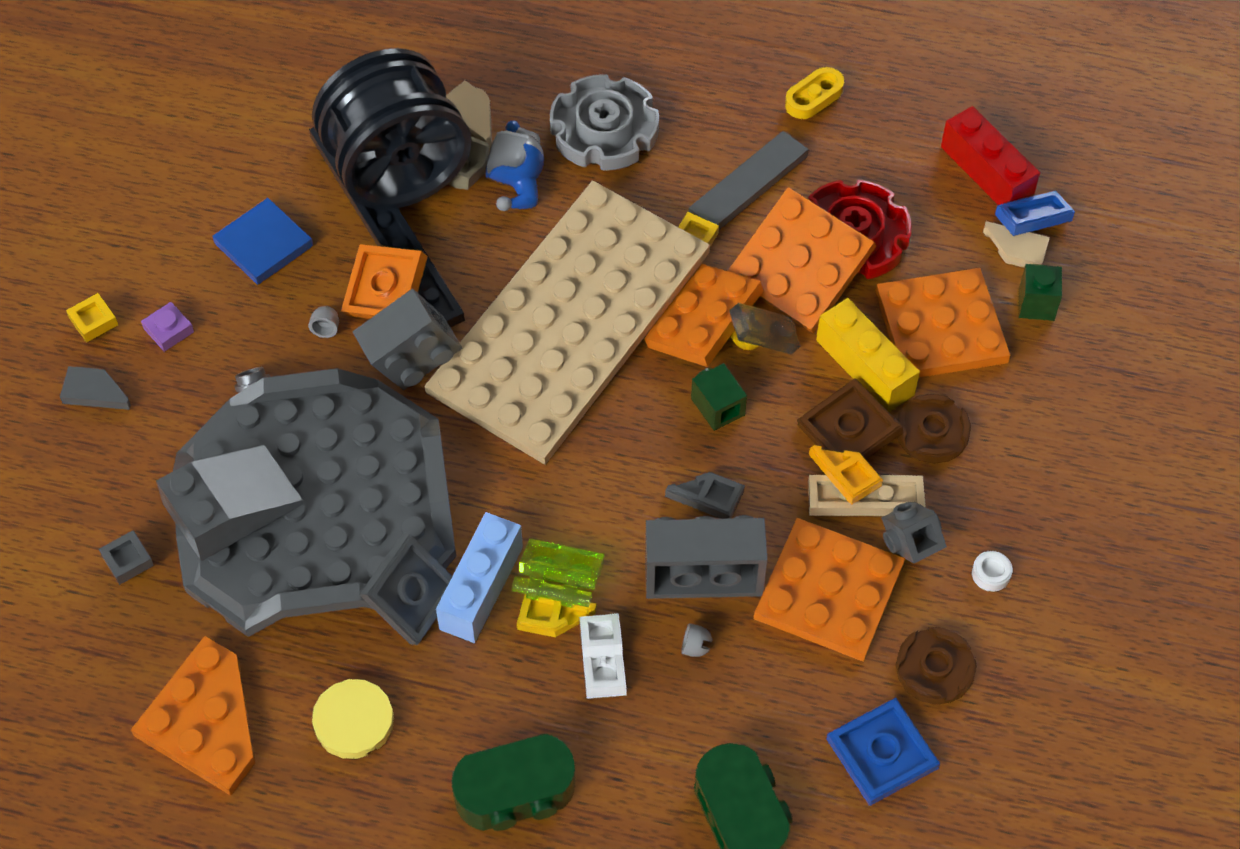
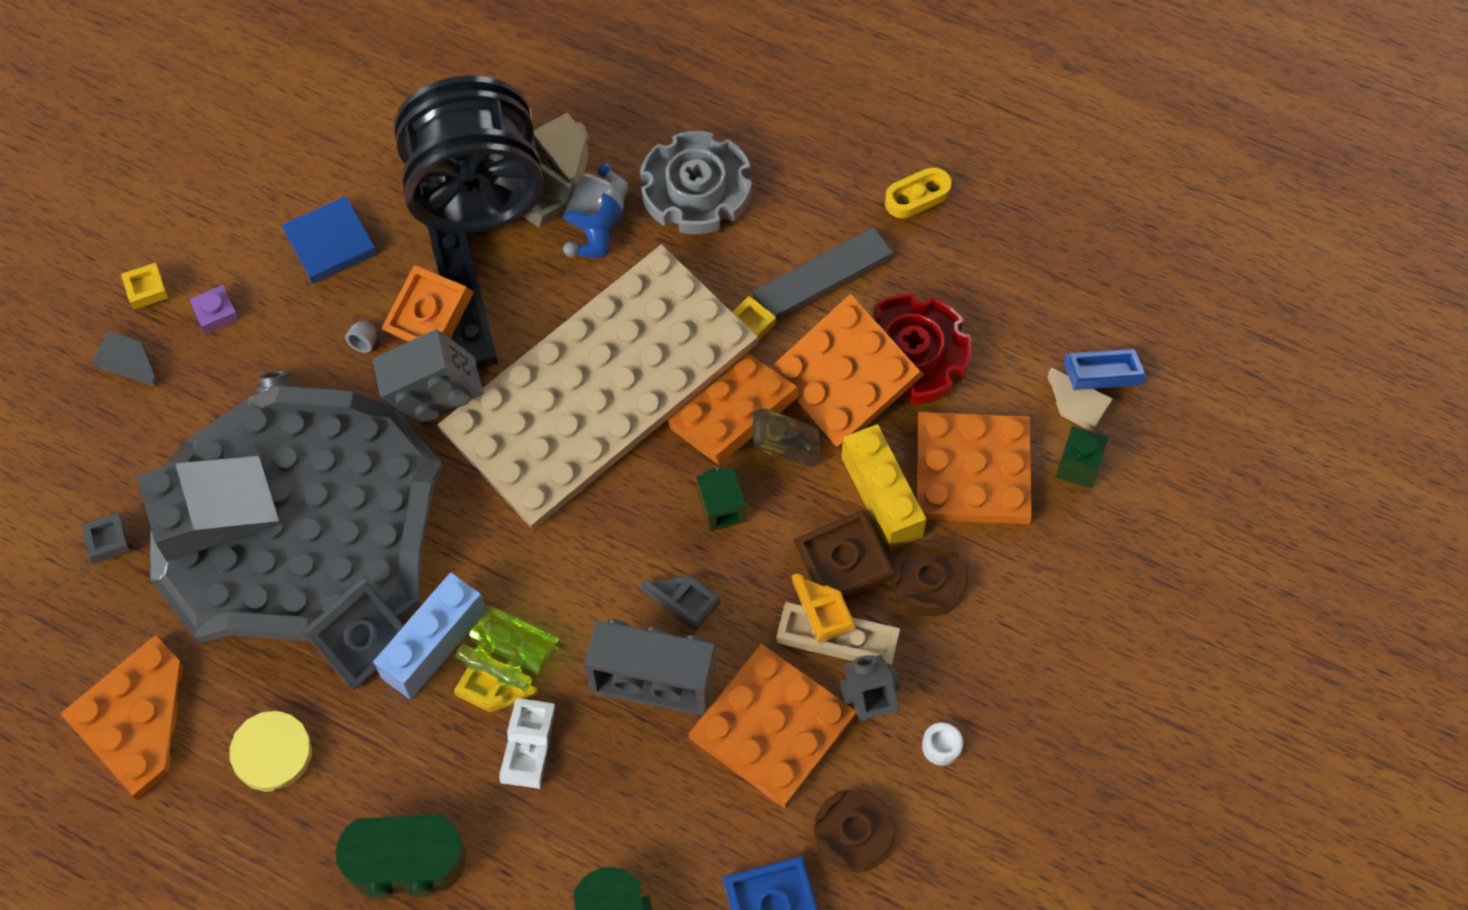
camera: 15 degrees right, 5 degrees up
light grey hinge [681,623,713,657] -> none
red brick [941,106,1041,205] -> none

